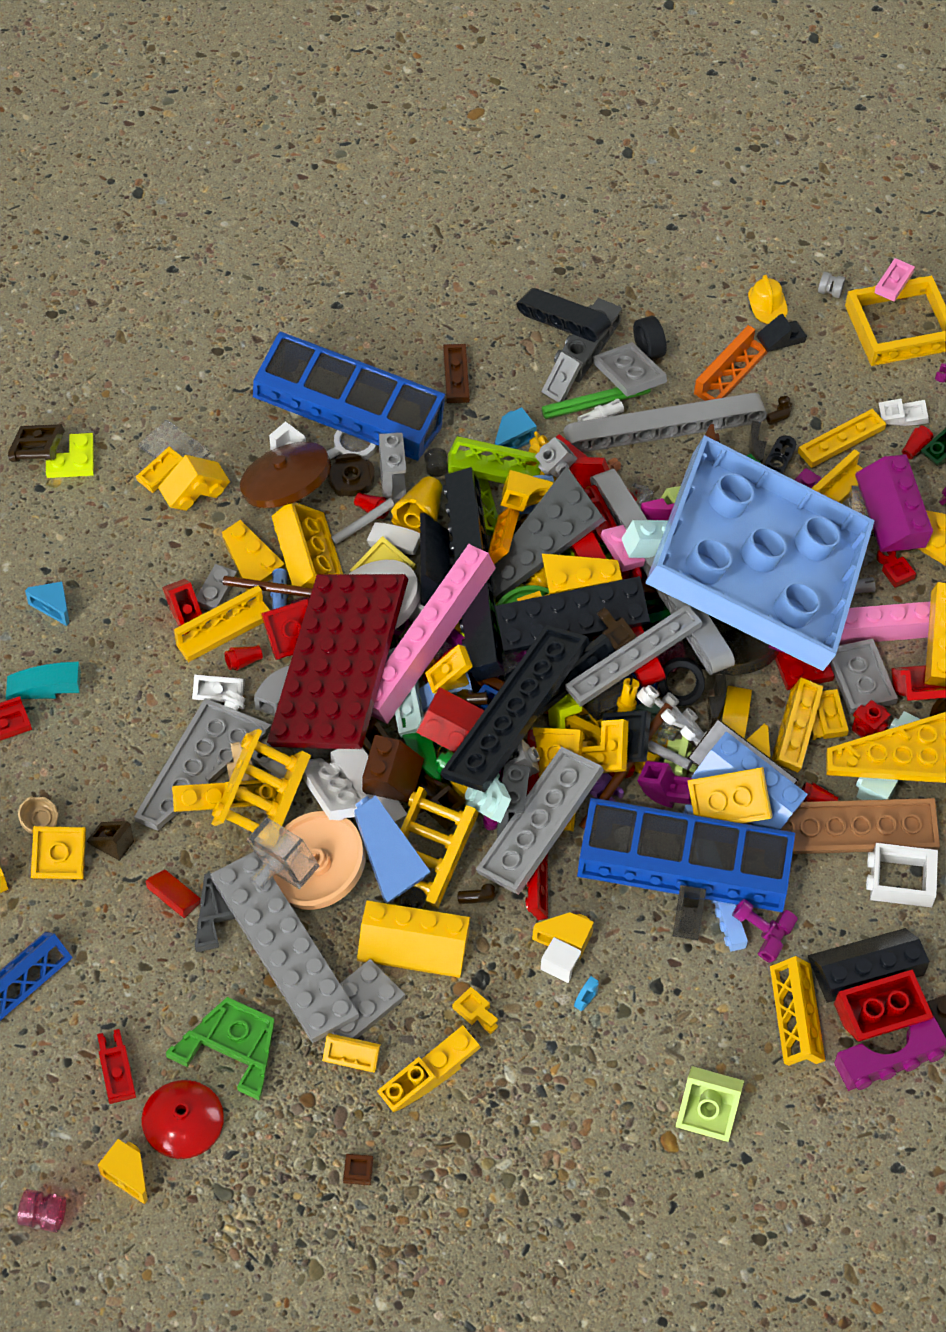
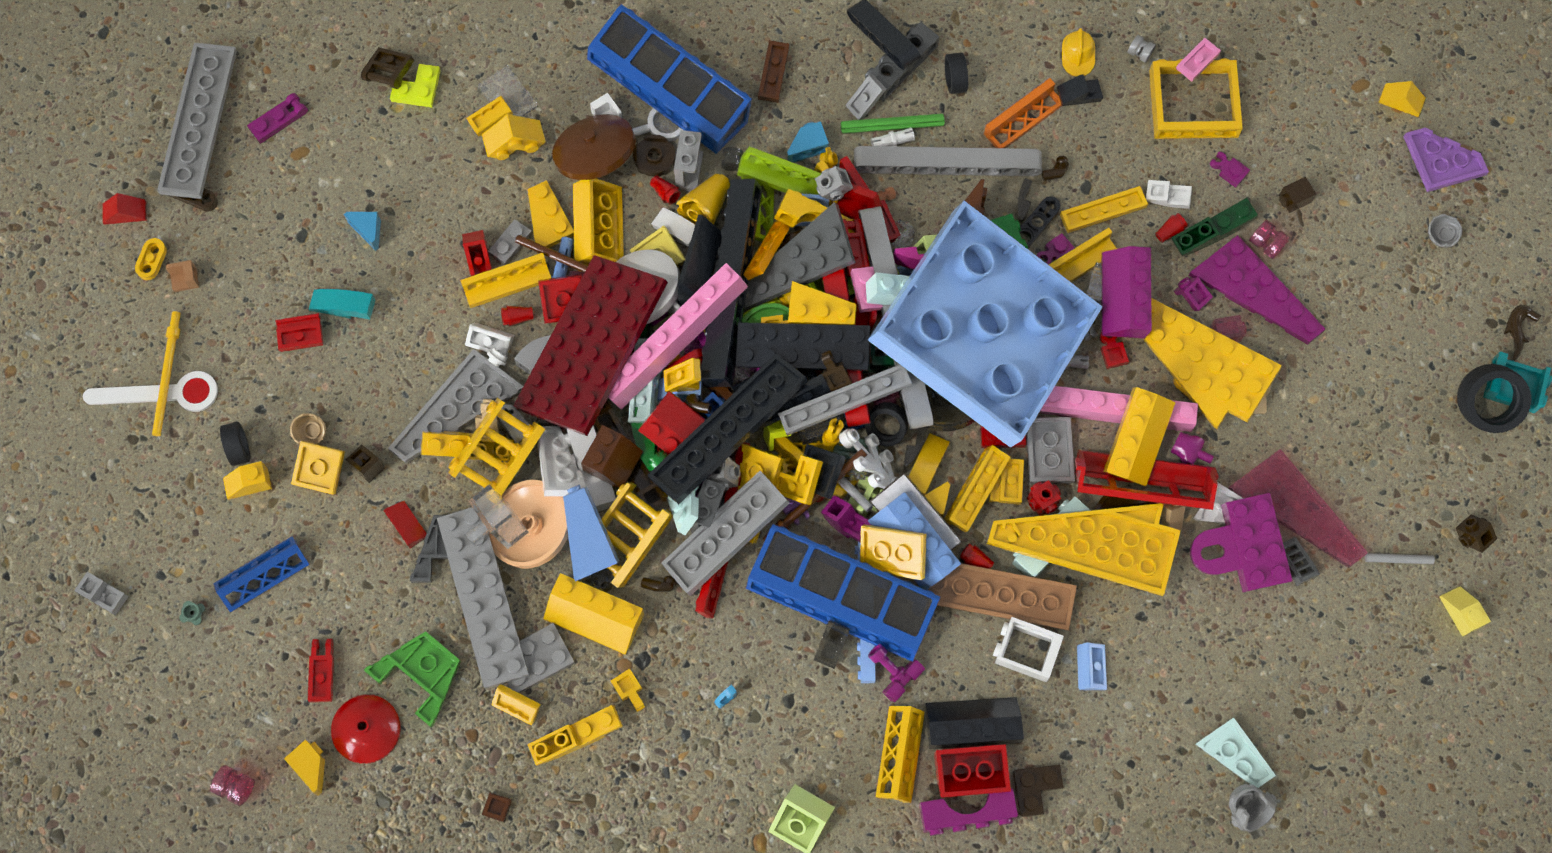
camera: 15 degrees right, 15 degrees up
light grey bar [331,498,395,545] -> none
yellow slope [532,912,594,959] -> none
white panel [541,937,581,983] -> none
light grey plate [593,342,667,397] -> none

